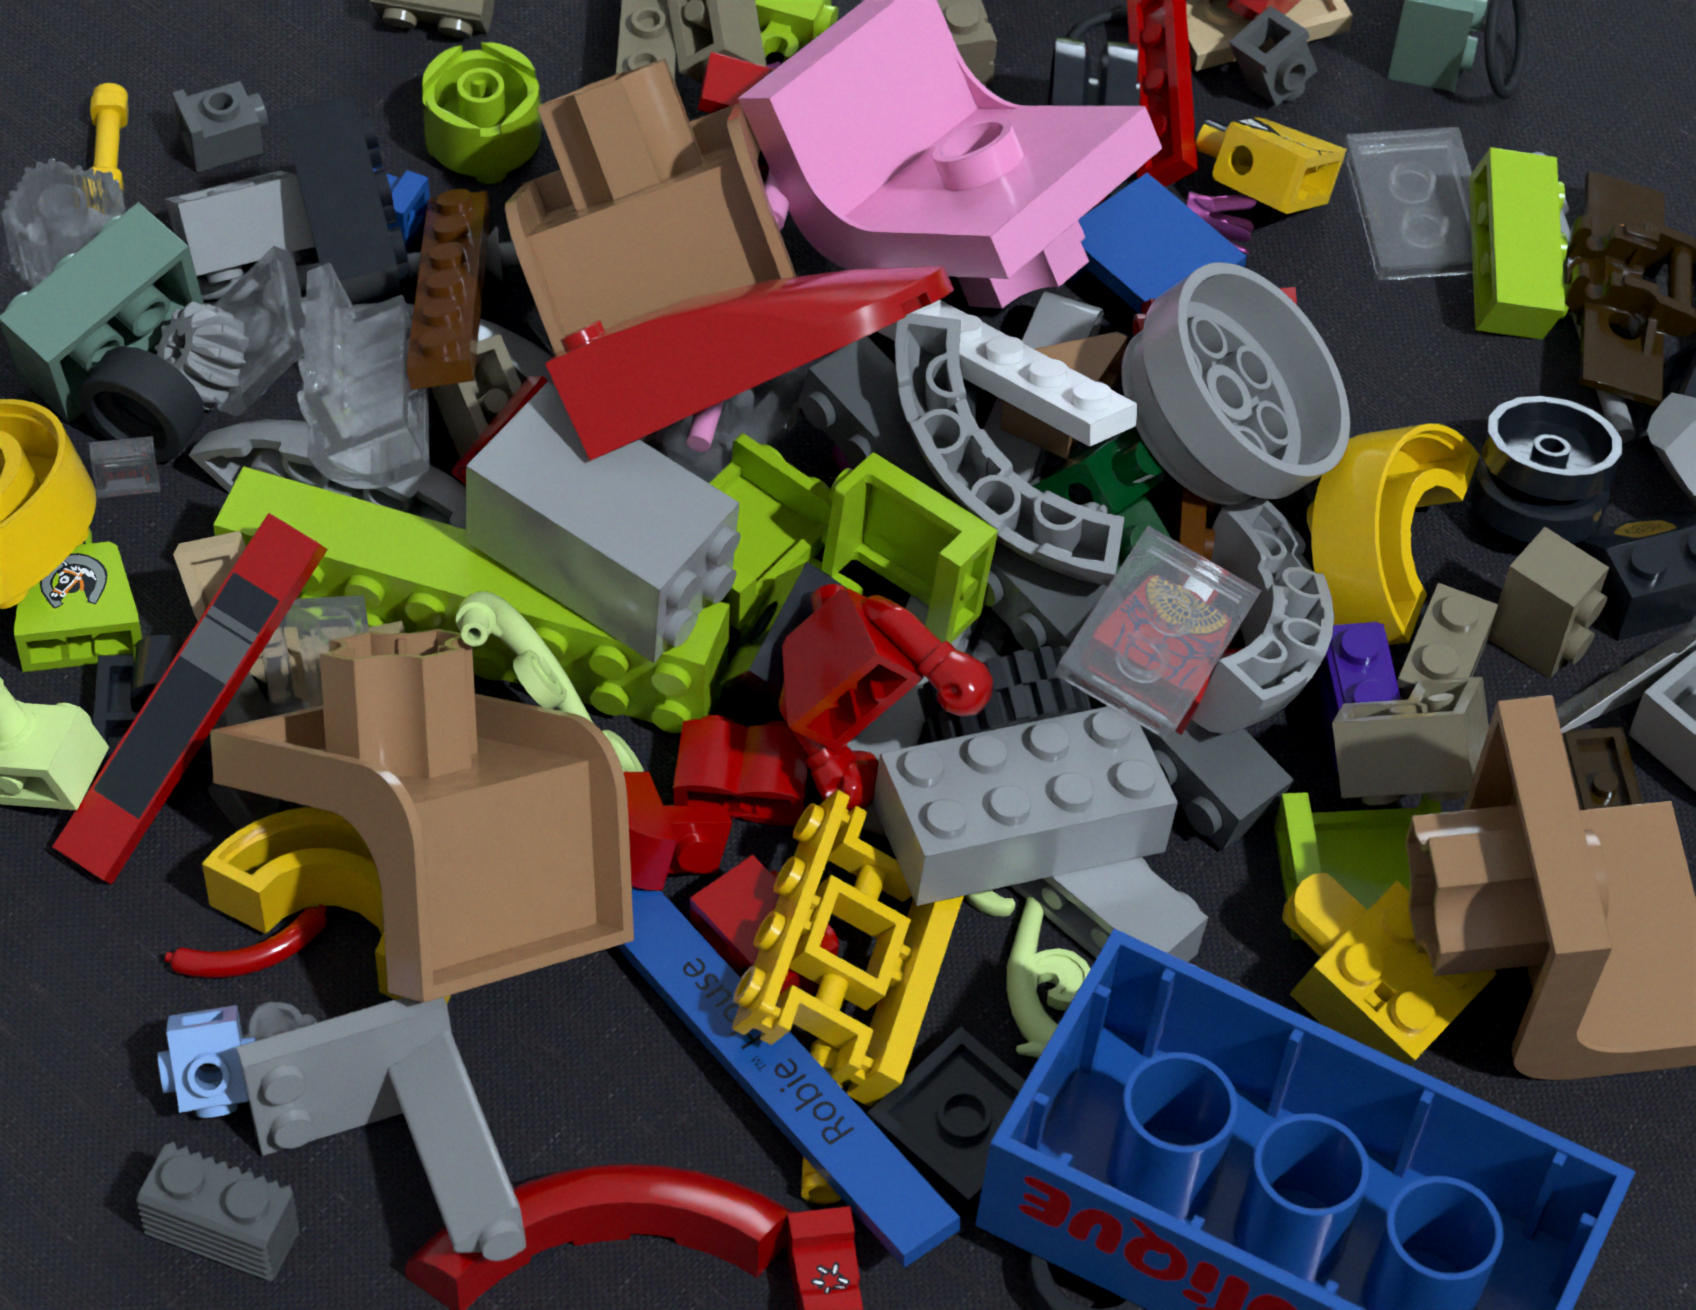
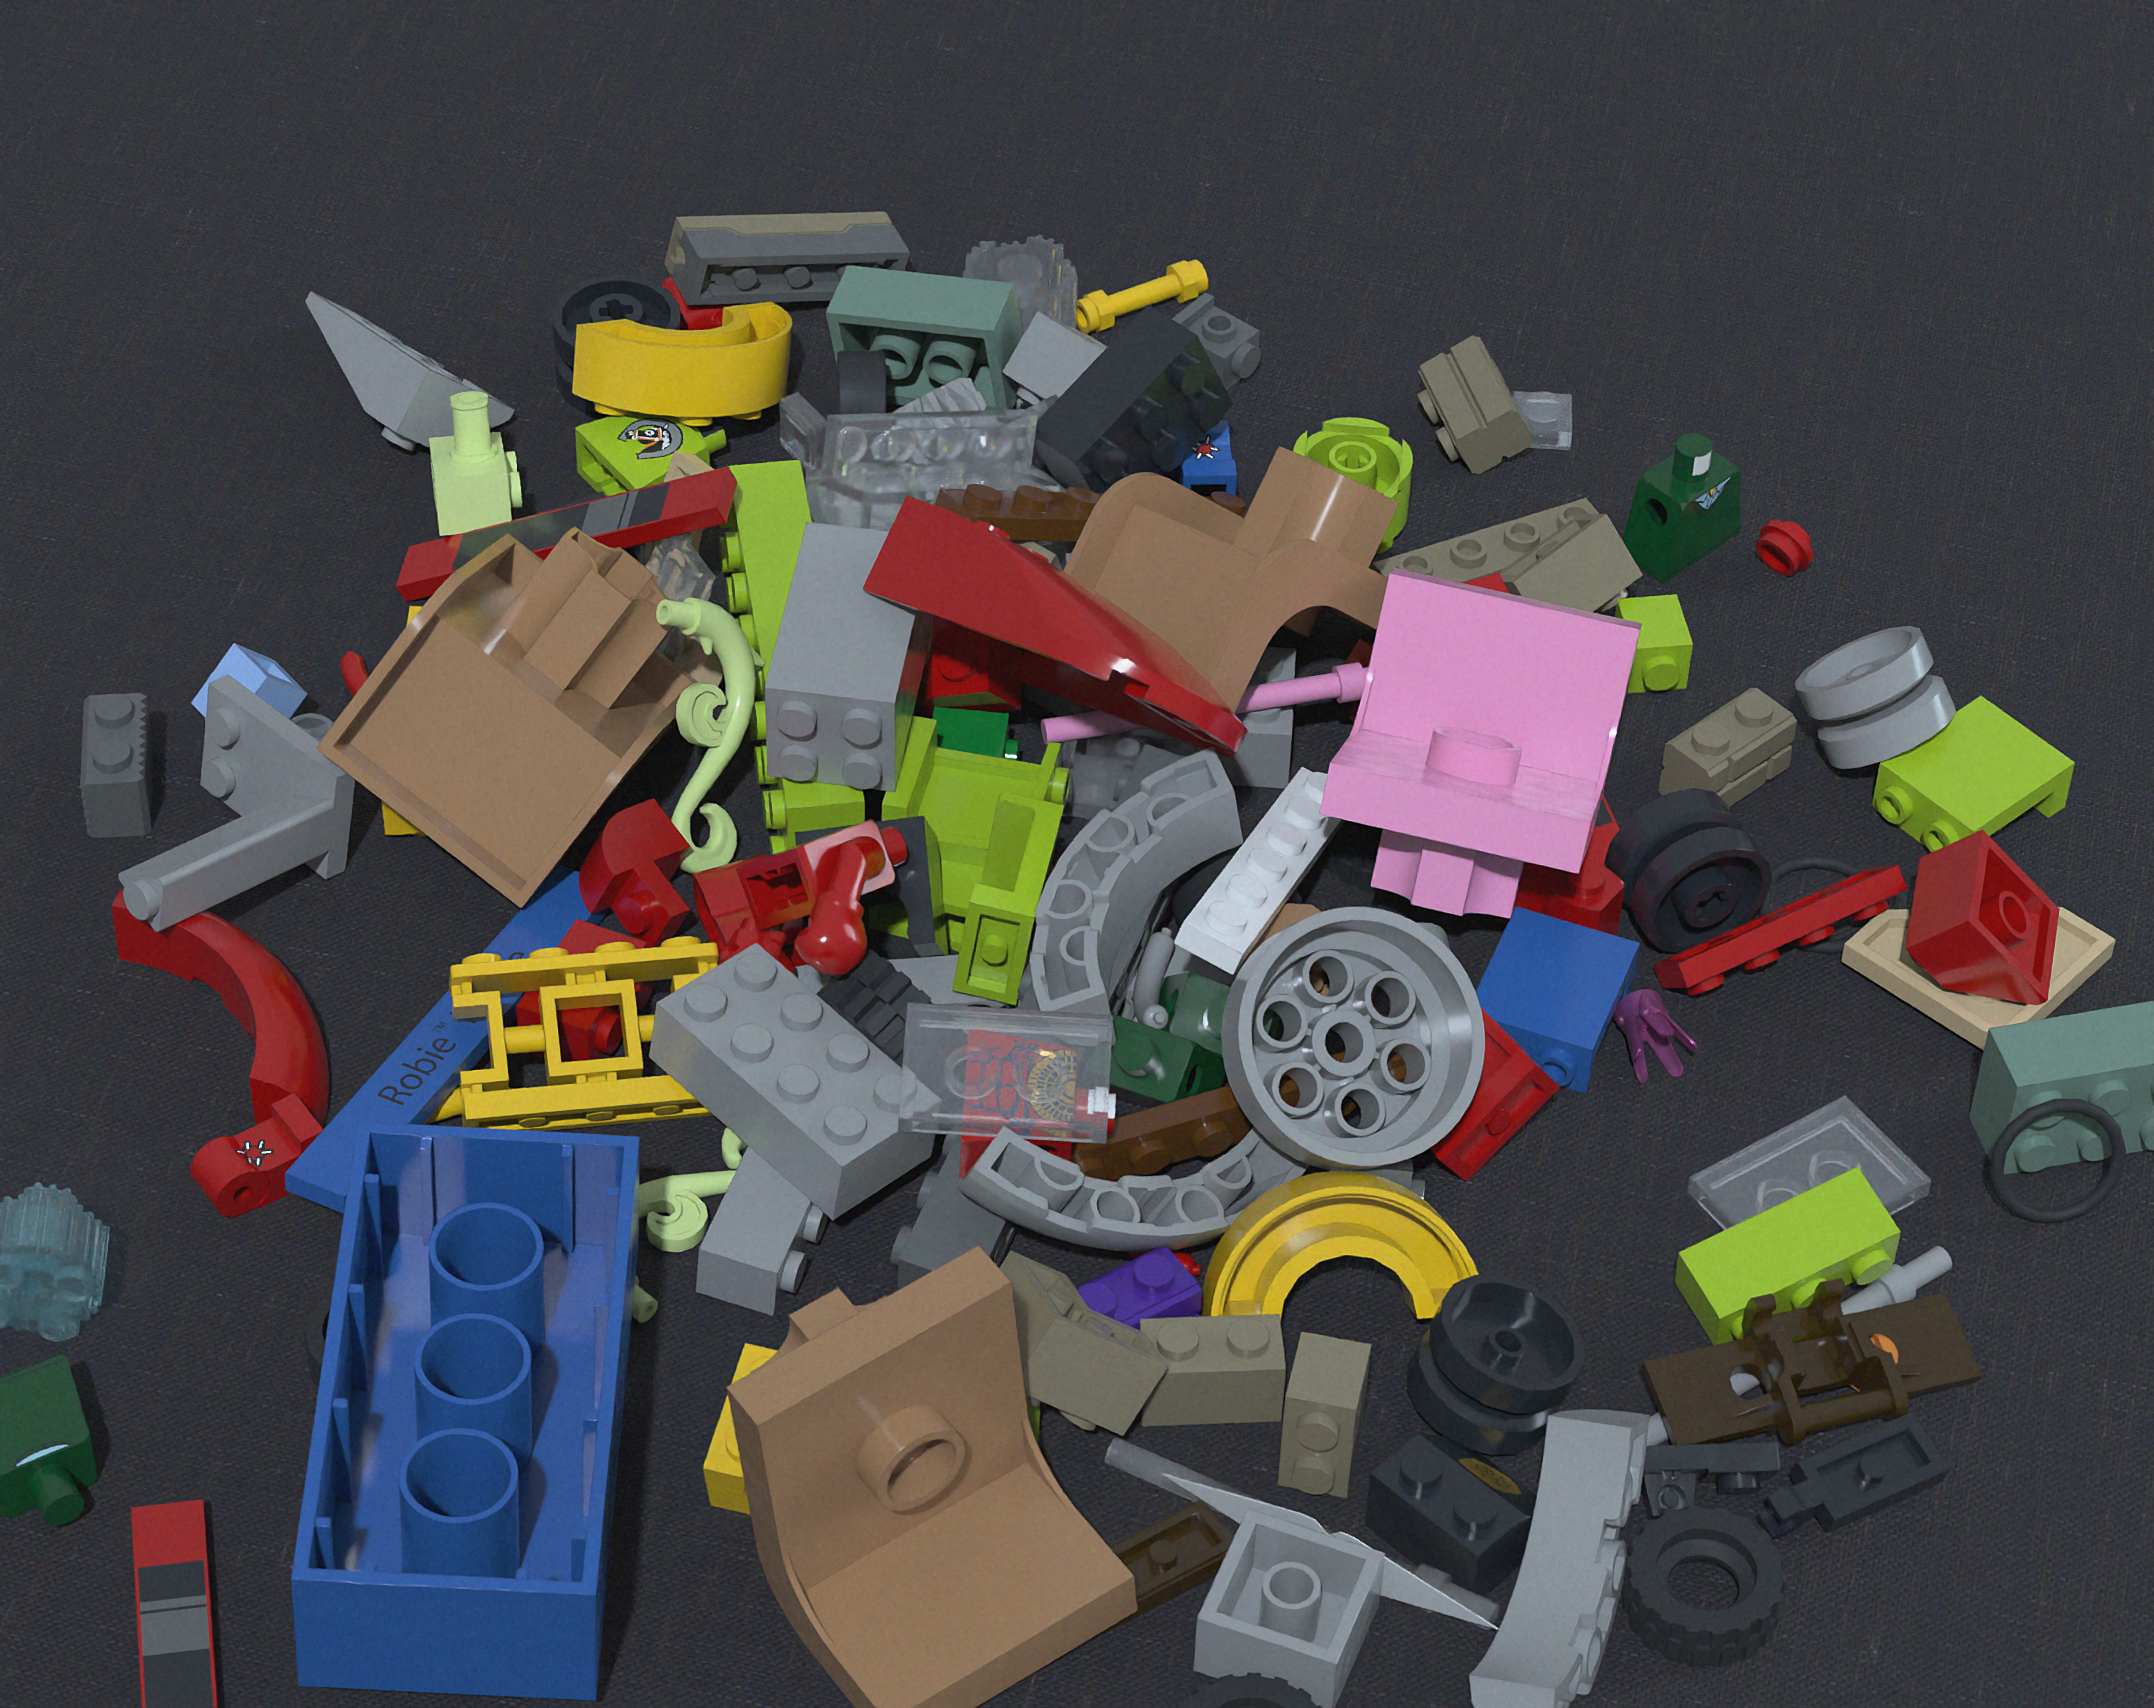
camera: 65 degrees right, 10 degrees down
yellow torso [1196,117,1347,214] -> none
dark grey brick [1229,6,1318,107] -> none

